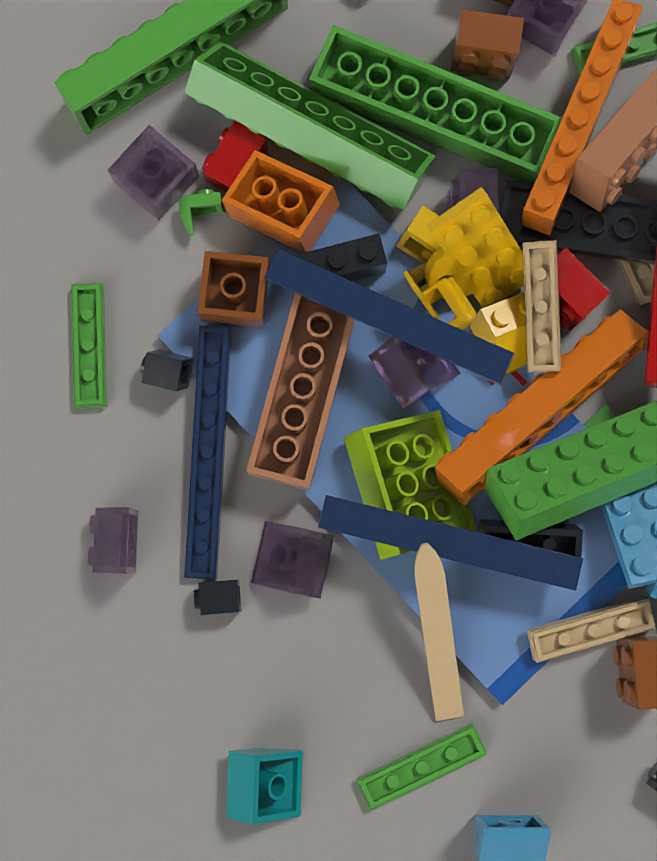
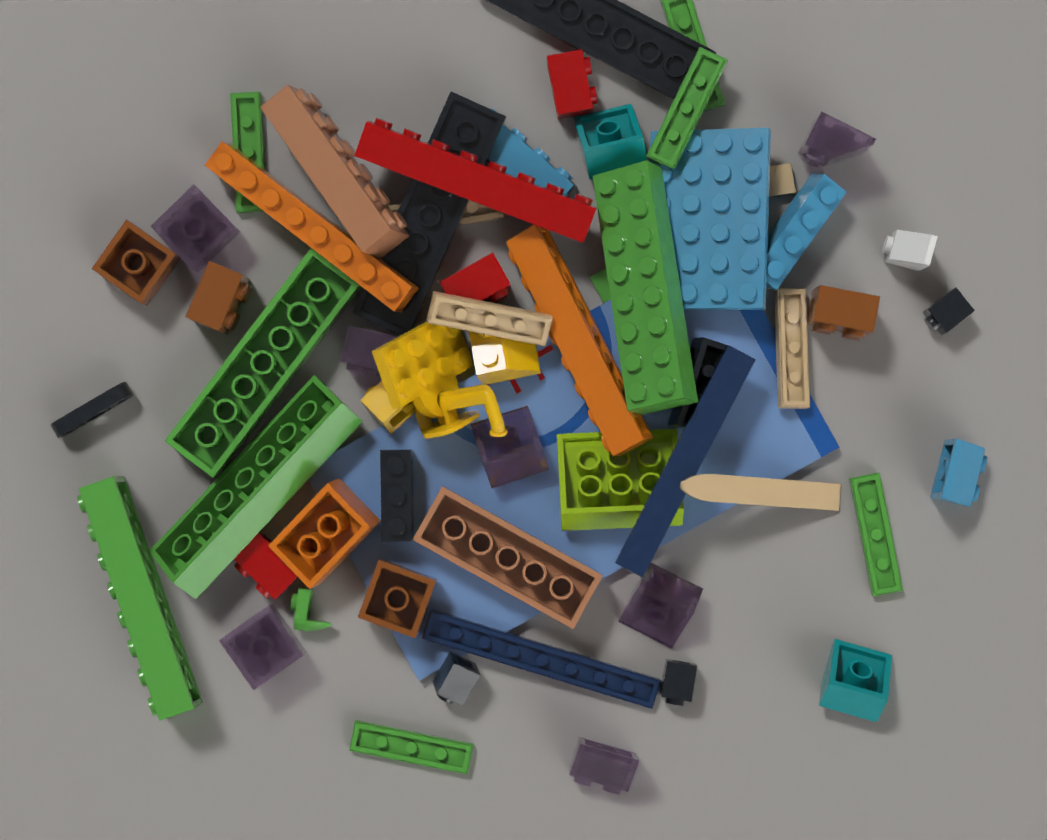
camera: 70 degrees left, 5 degrees up
dark blue tile [265,249,515,385] -> none

